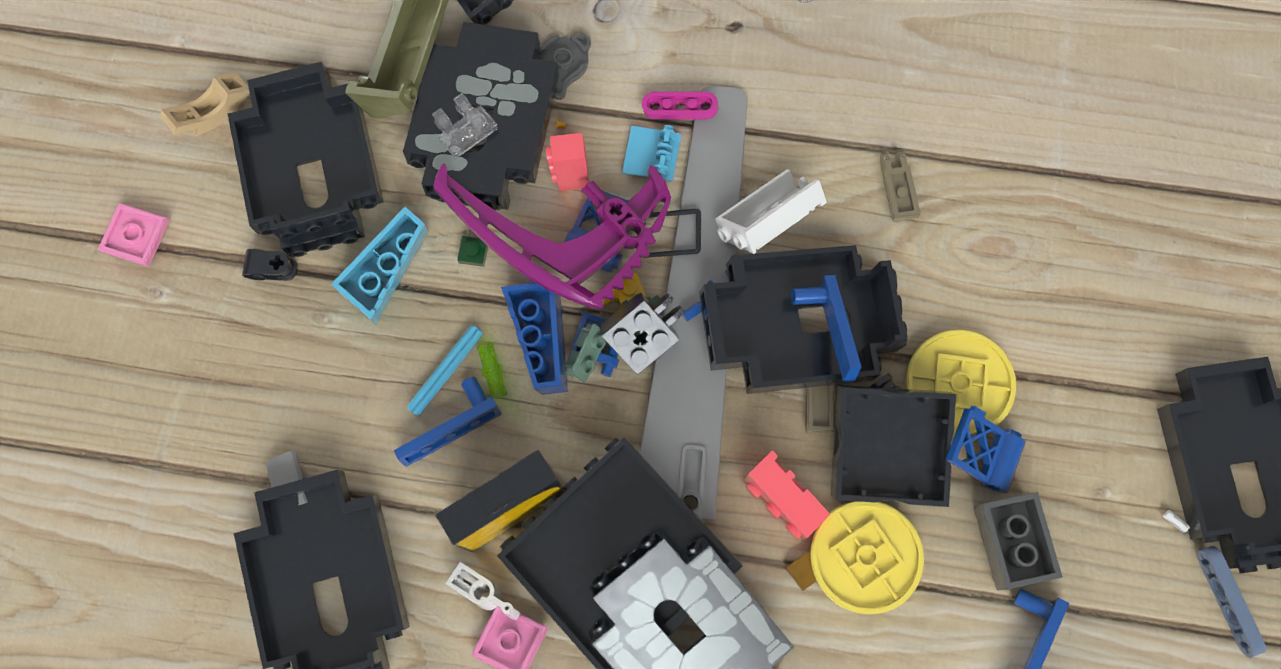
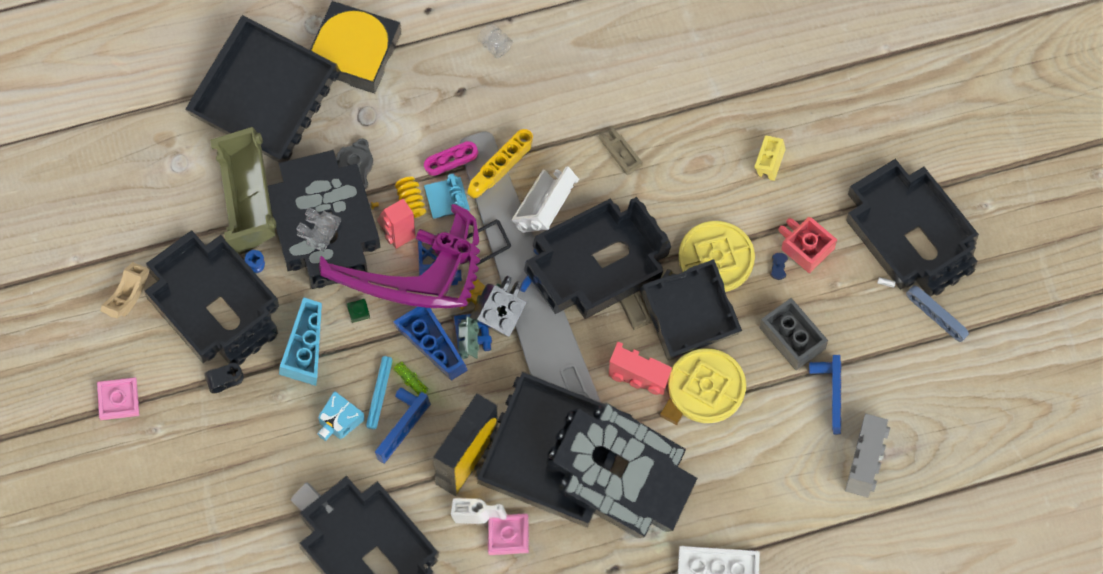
camera: 30 degrees left, 10 degrees down
blue piece [791,275,861,383] -> none
blue piece [946,406,1026,494] -> none
none -> blue wheel [245,250,265,273]
none -> medium azure torso [317,392,365,441]
none -> yellow piece [395,177,426,218]
none -> yellow piece [467,129,533,199]
none -> light yellow hinge [754,135,786,181]
none -> dark blue piece [770,253,788,280]
none -> coral hinge [778,217,837,274]

